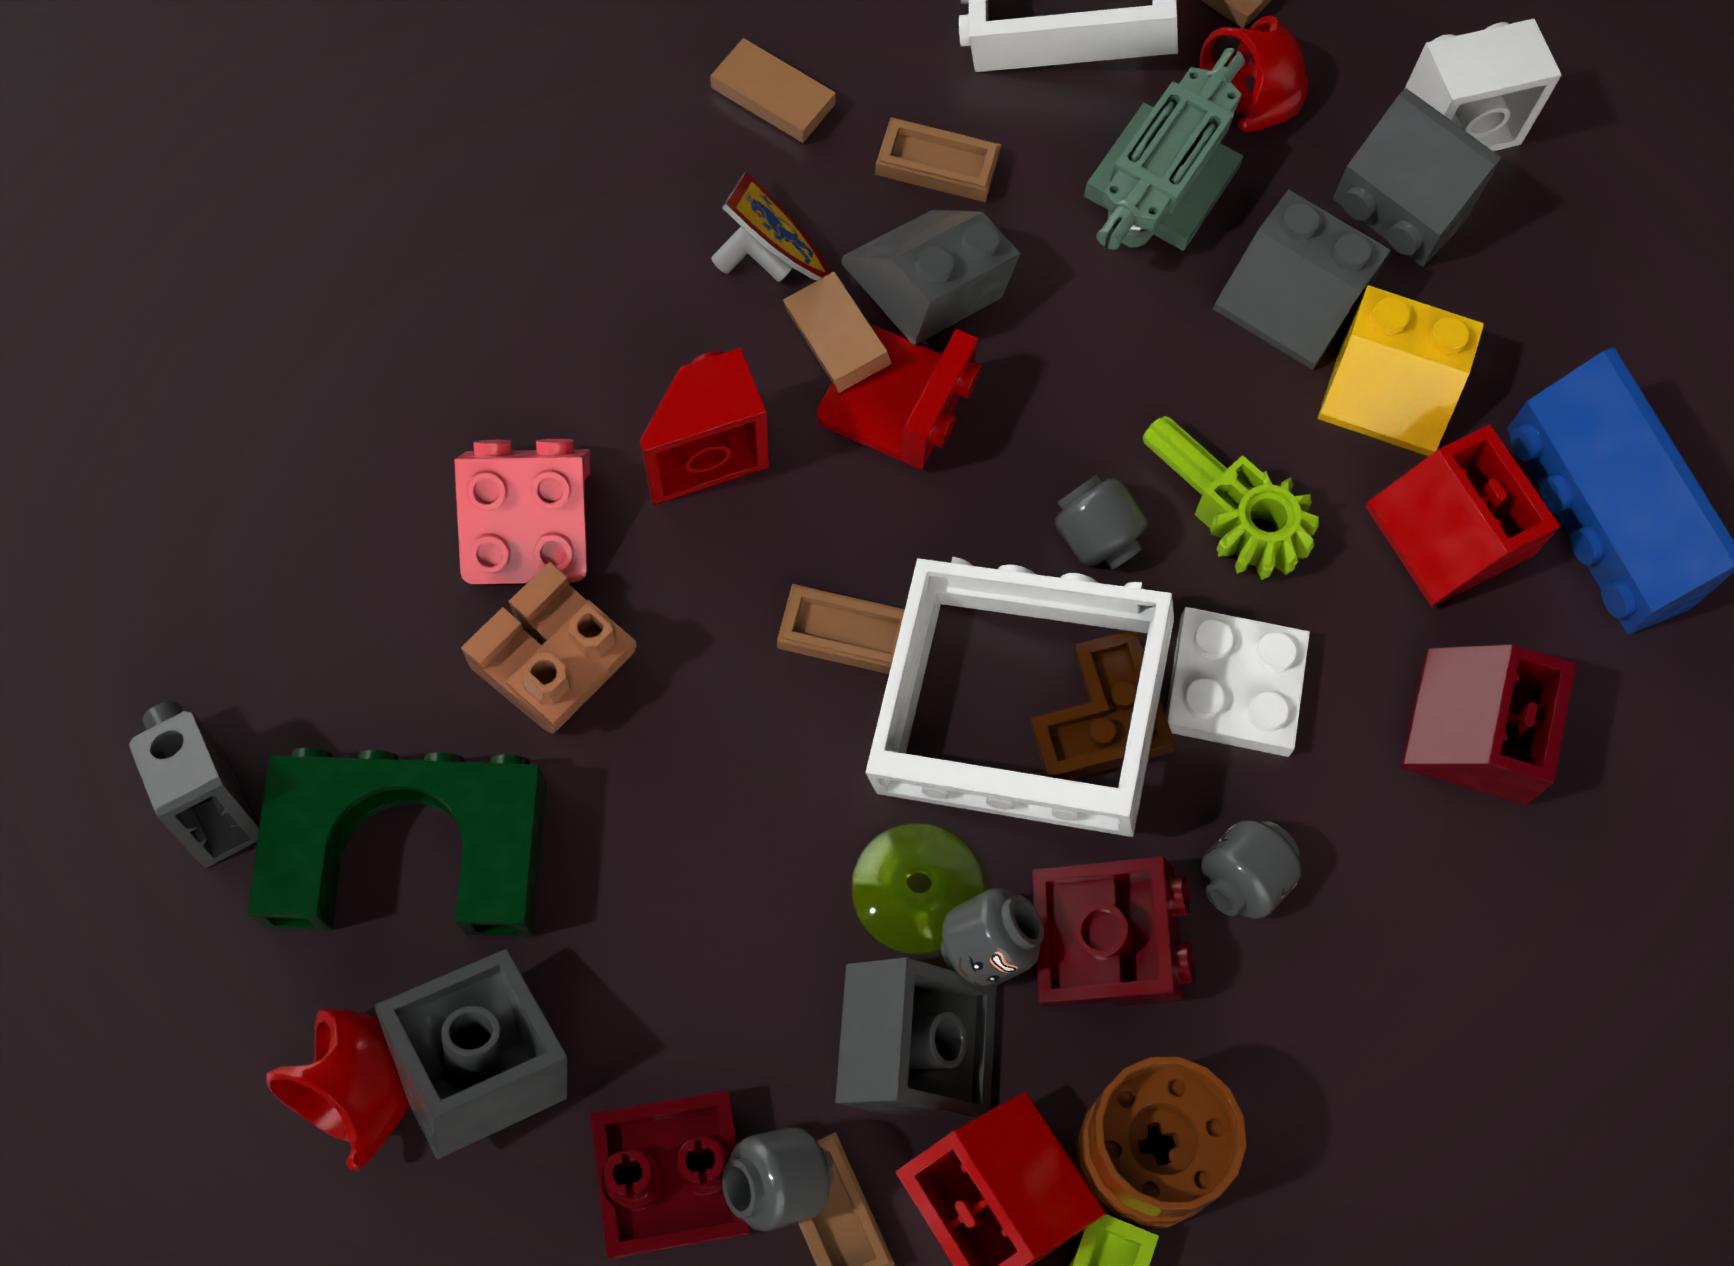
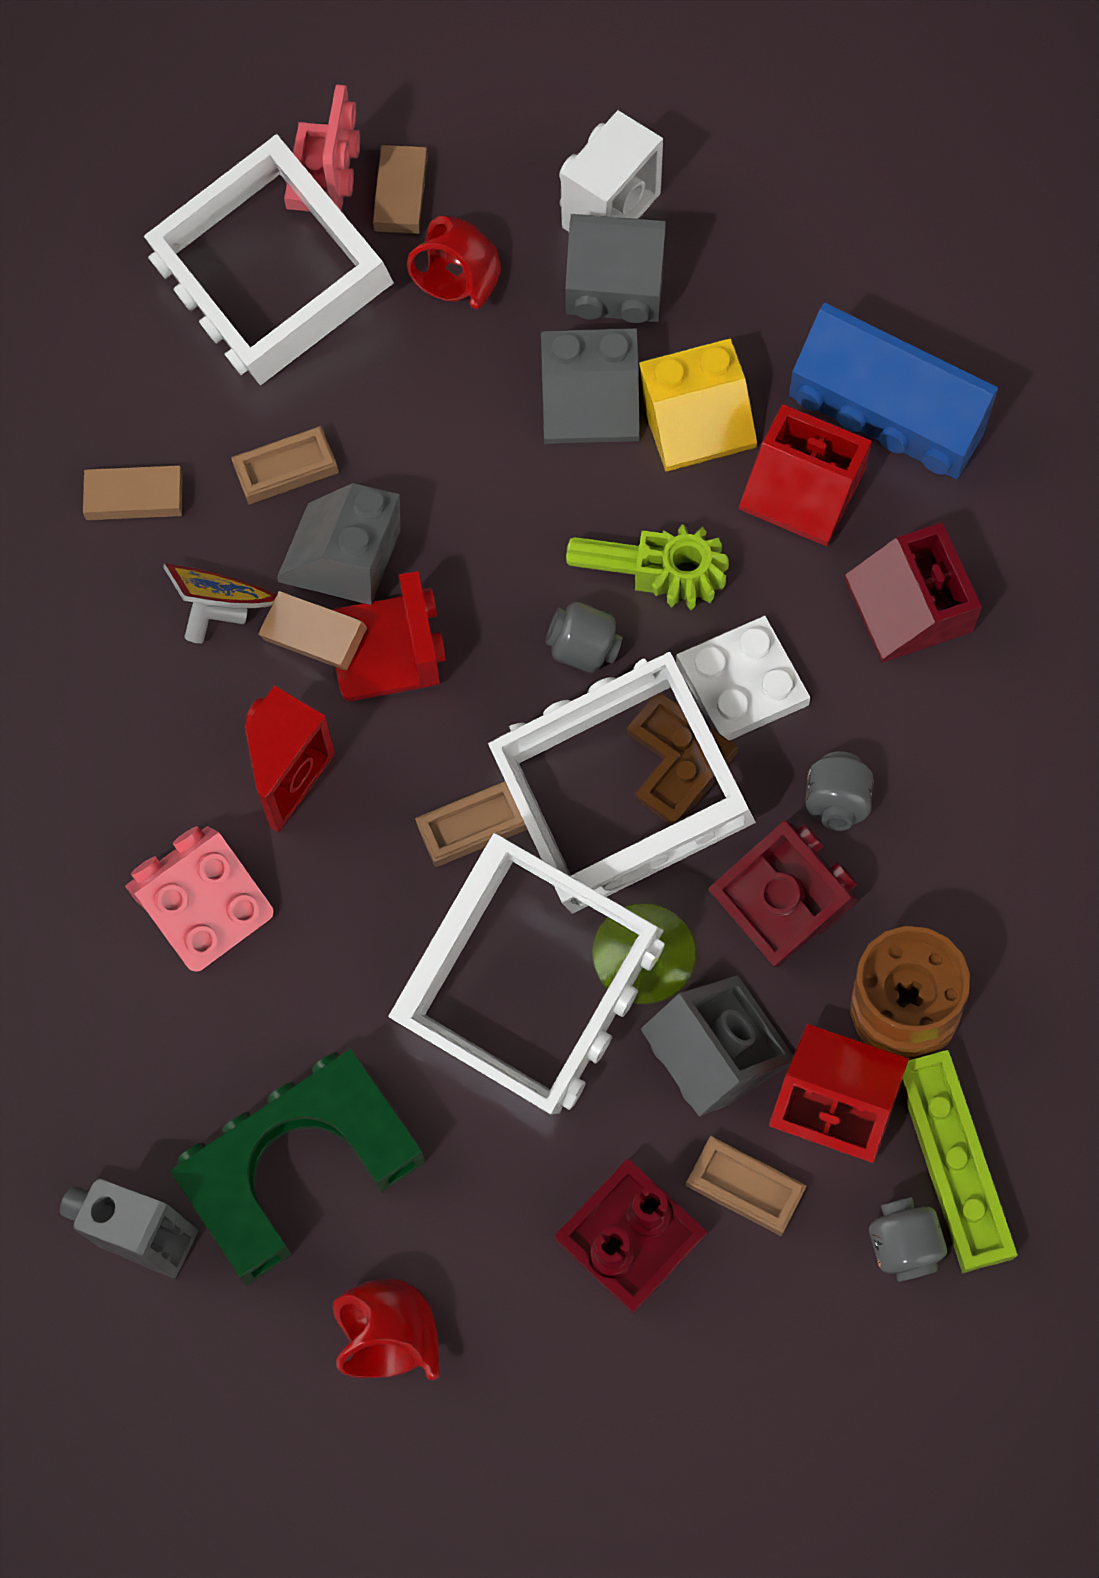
camera: 30 degrees left, 0 degrees up
dark grey slope [375,949,567,1160] -> none
nougat hips [461,561,637,734] -> none
dark grey head [722,1127,833,1232] -> none
dark grey head [941,888,1044,988] -> none
sand green piece [1084,48,1245,251] -> none
none -> white window [388,833,665,1114]

